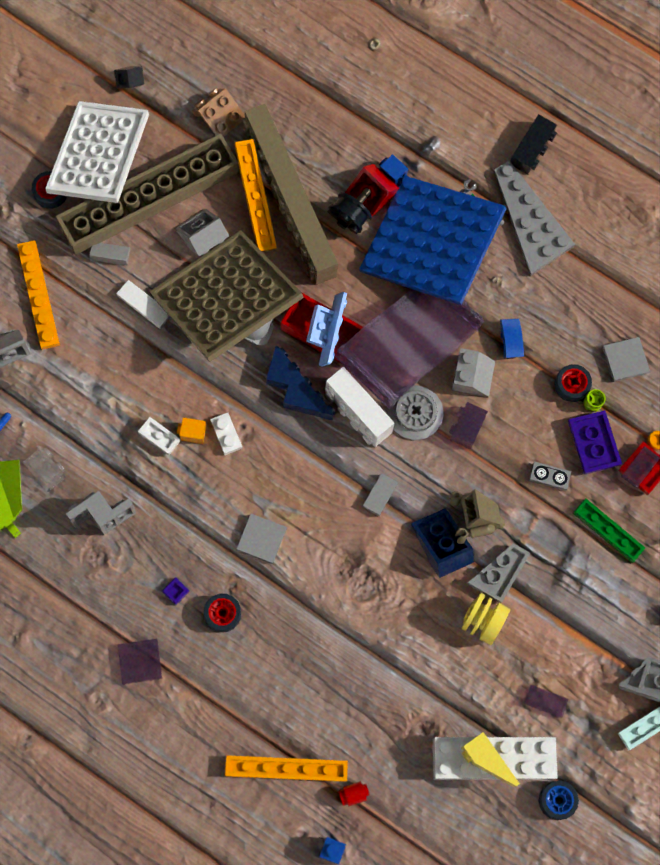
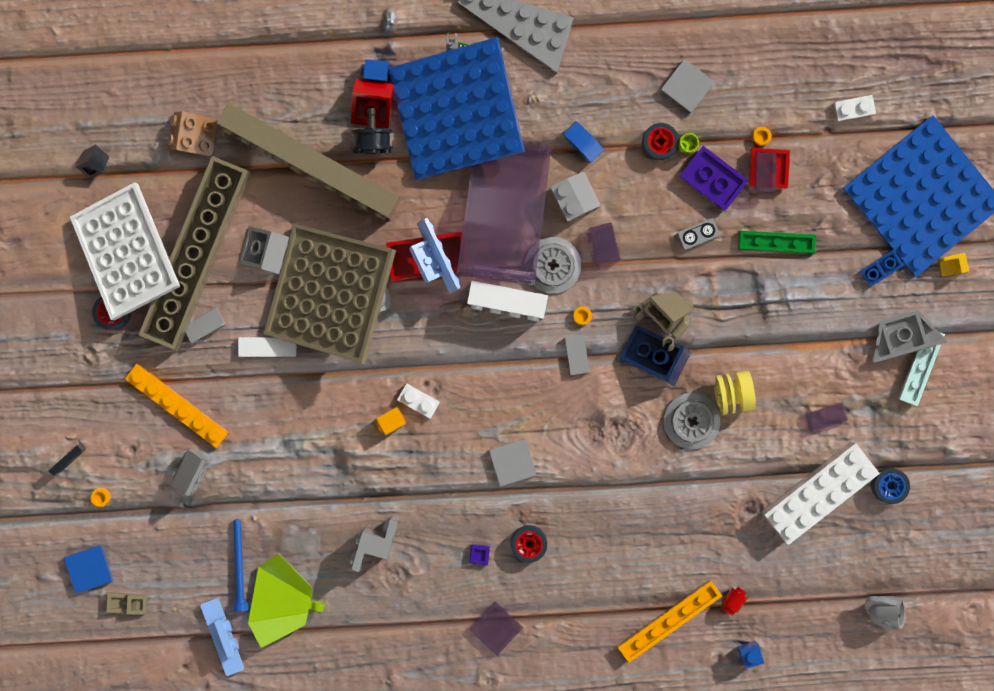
camera: 30 degrees left, 15 degrees up
white plate [138,417,181,455] -> none
light orange plate [234,139,277,252] -> none
dark blue slope [266,346,336,420] -> none
light yellow slope [461,732,520,787] -> none
light grey wing [467,543,530,603] -> none
none -> light orange tile [573,306,592,325]
none -> light grey piece [664,393,721,449]

